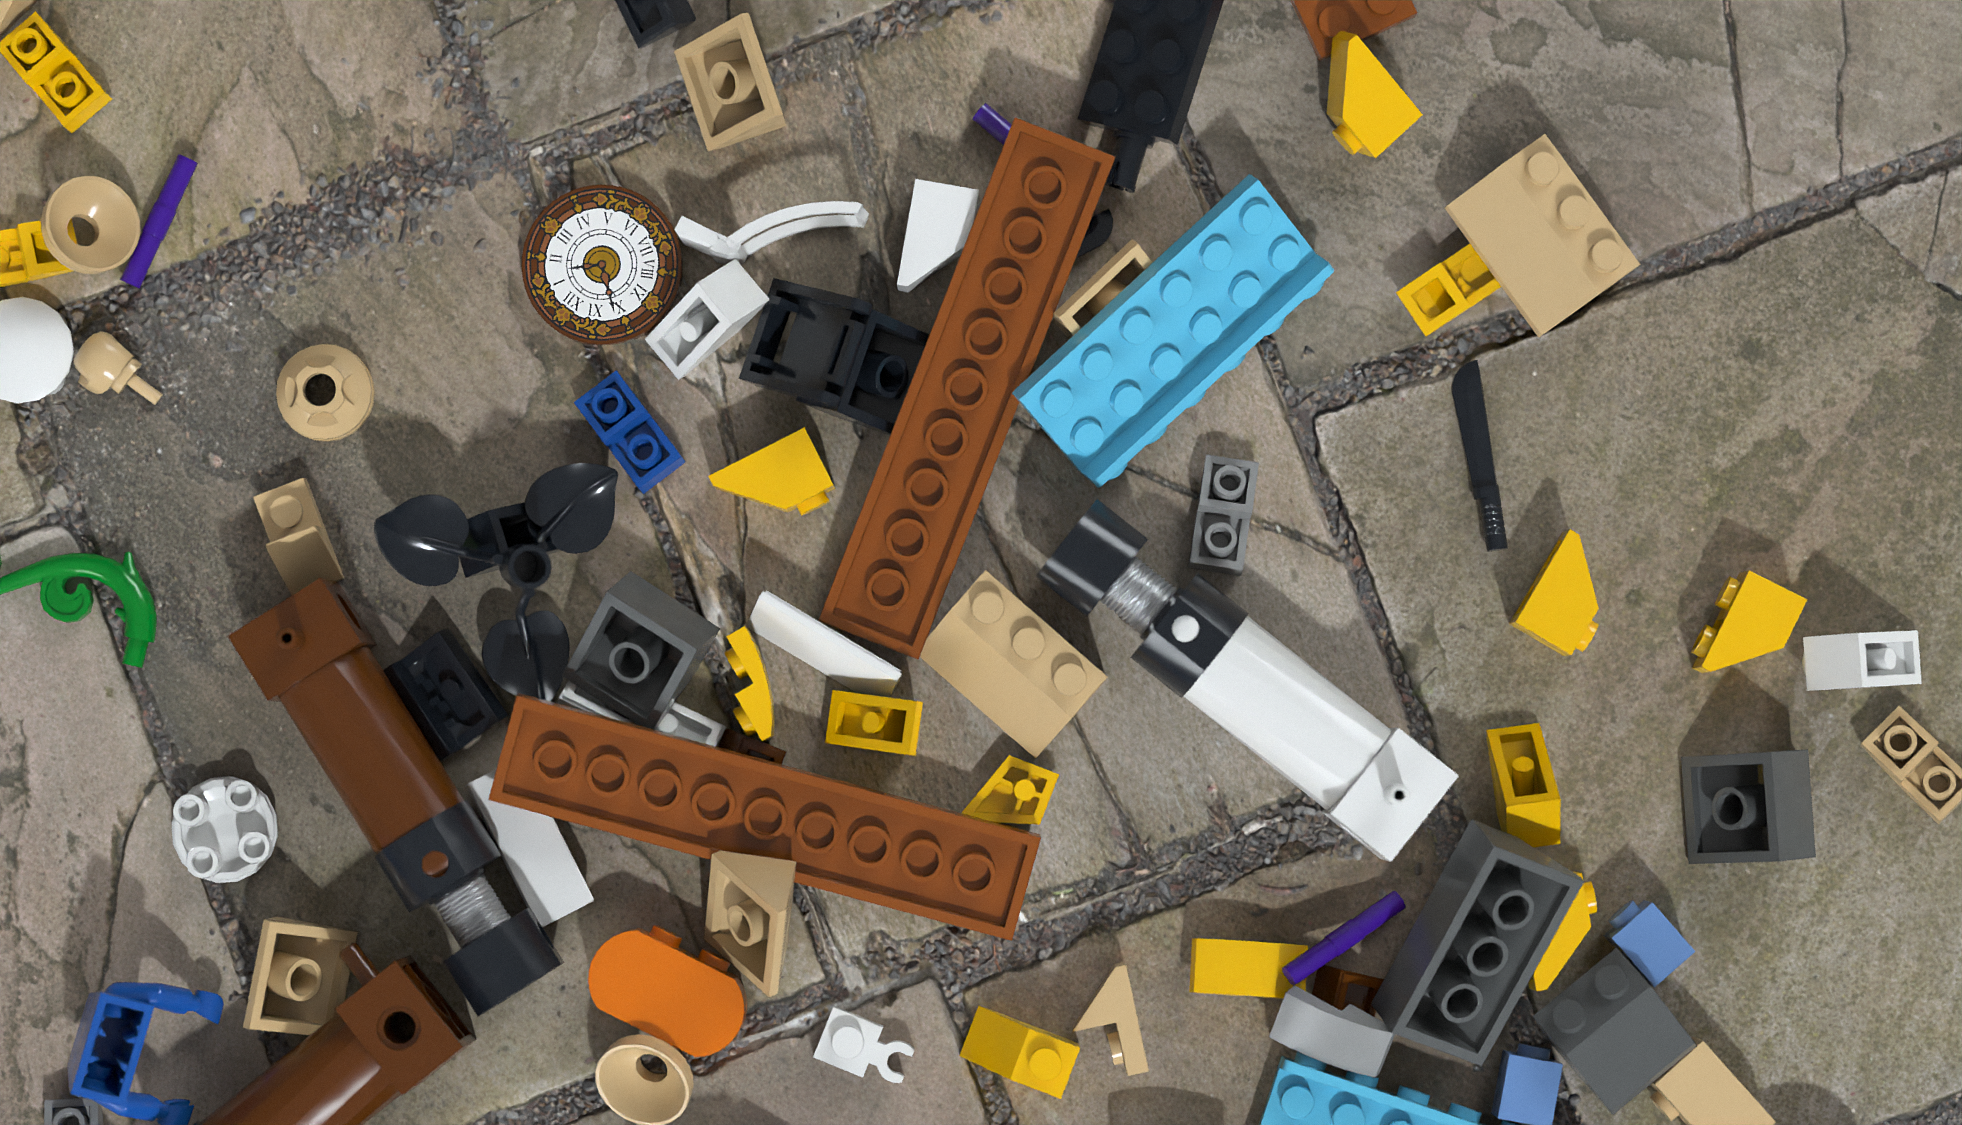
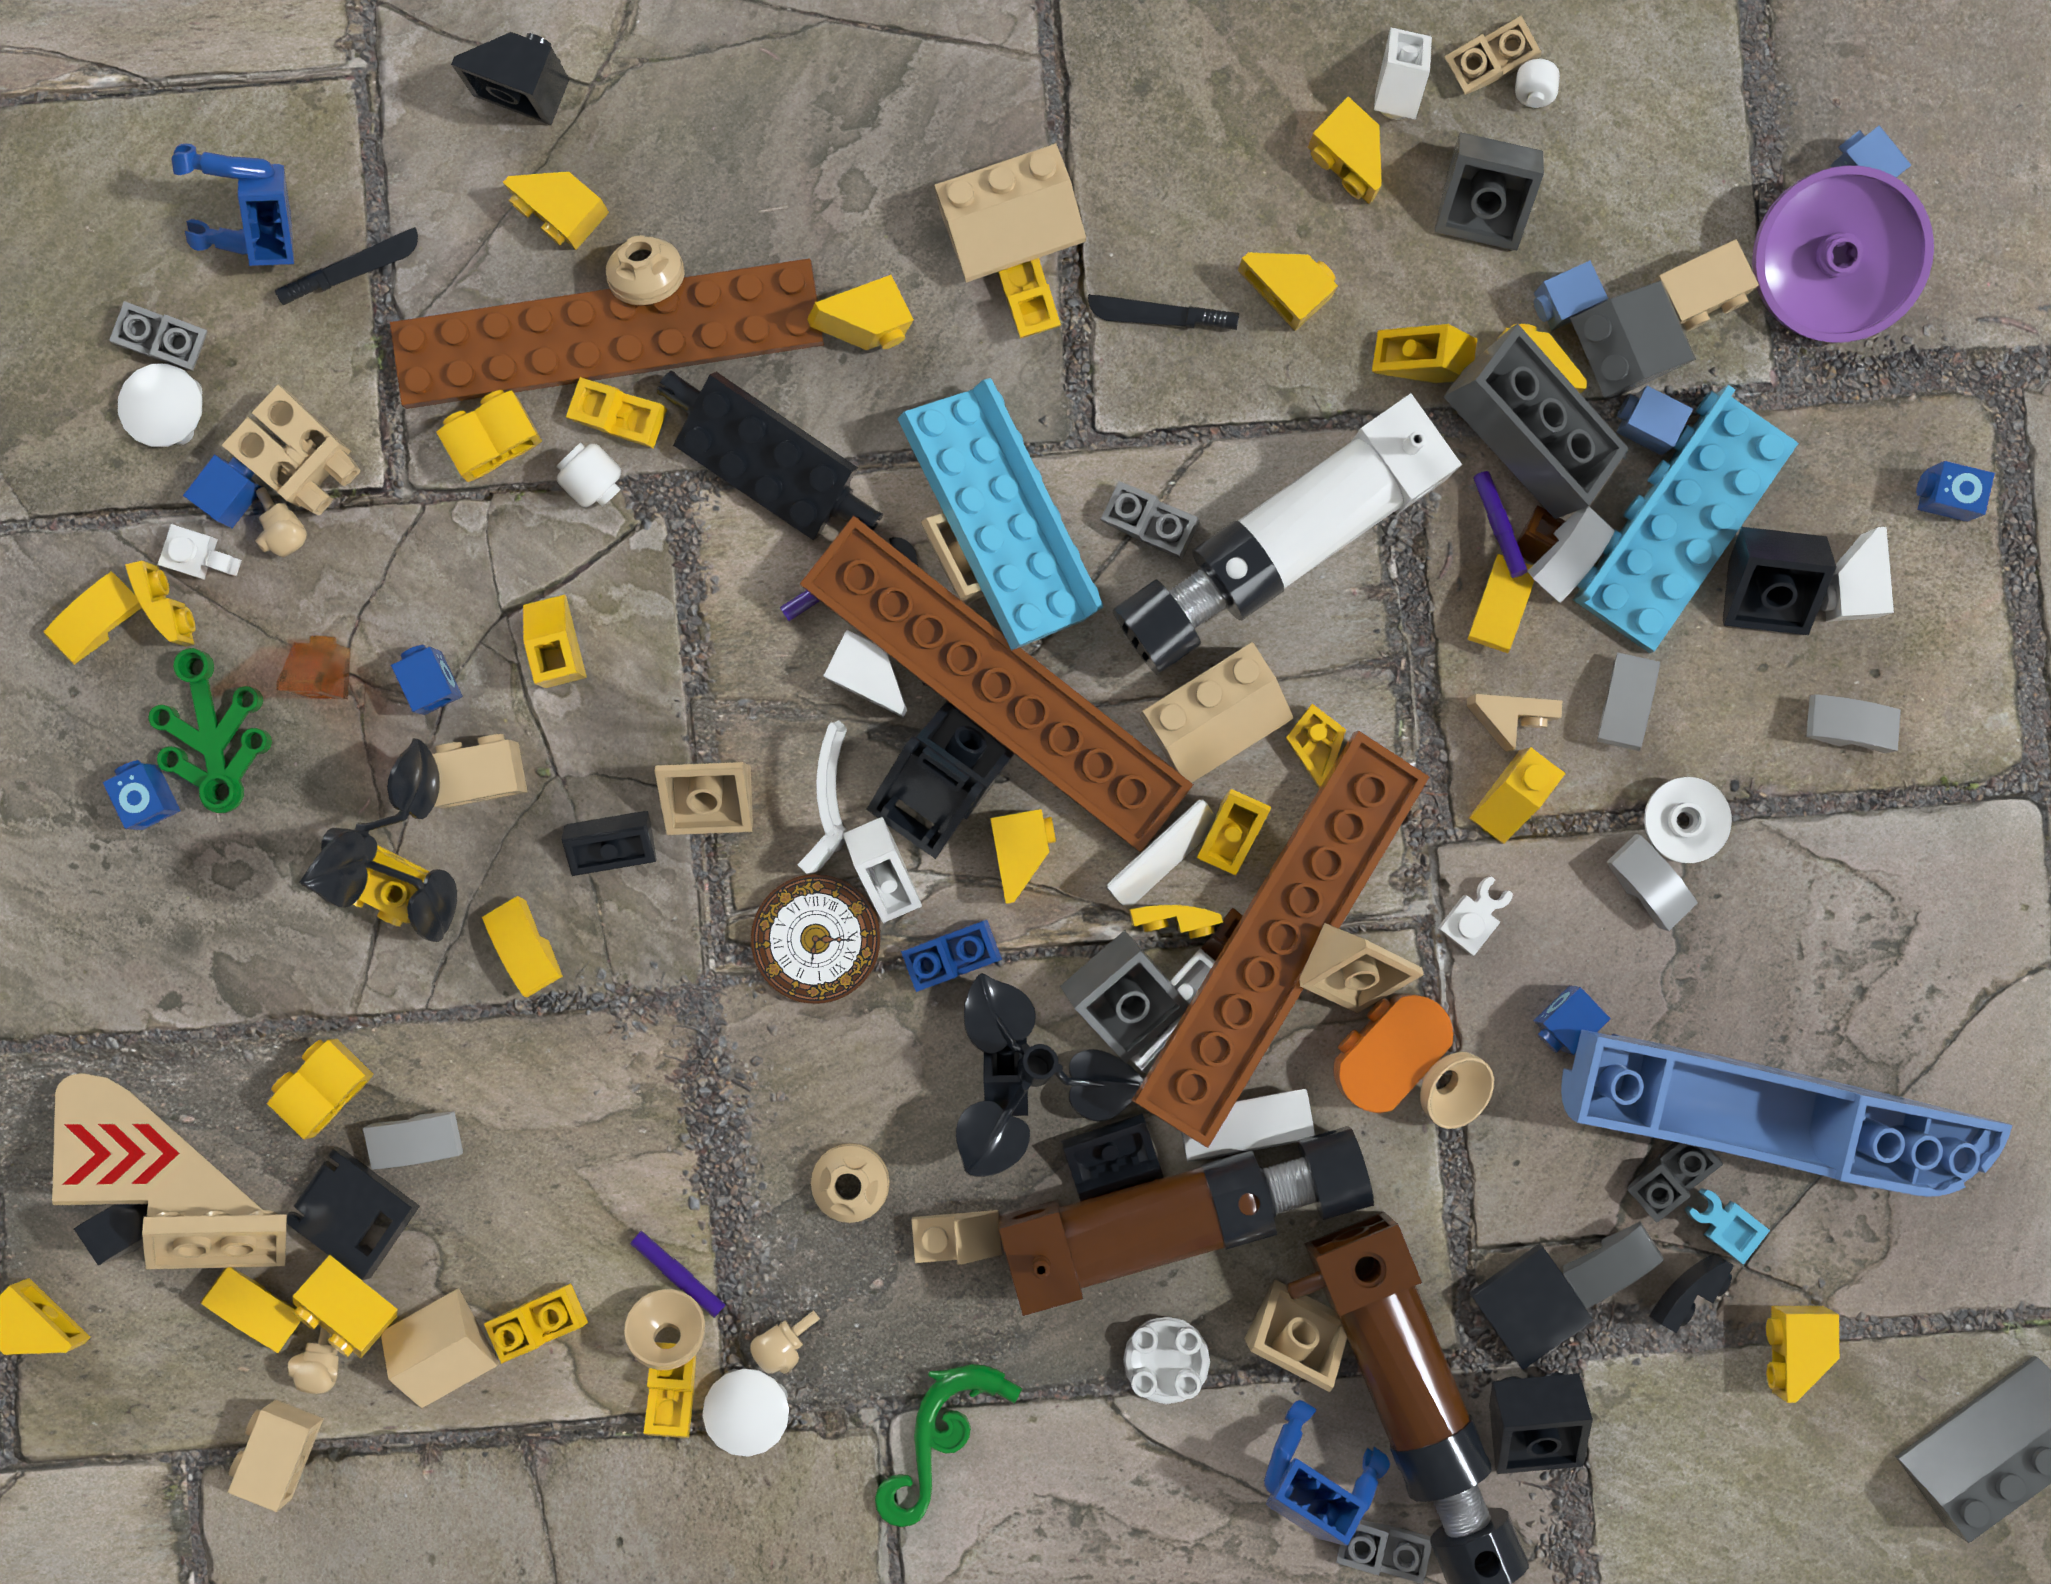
camera: 75 degrees left, 0 degrees up
none -> white piece [1515,59,1560,108]

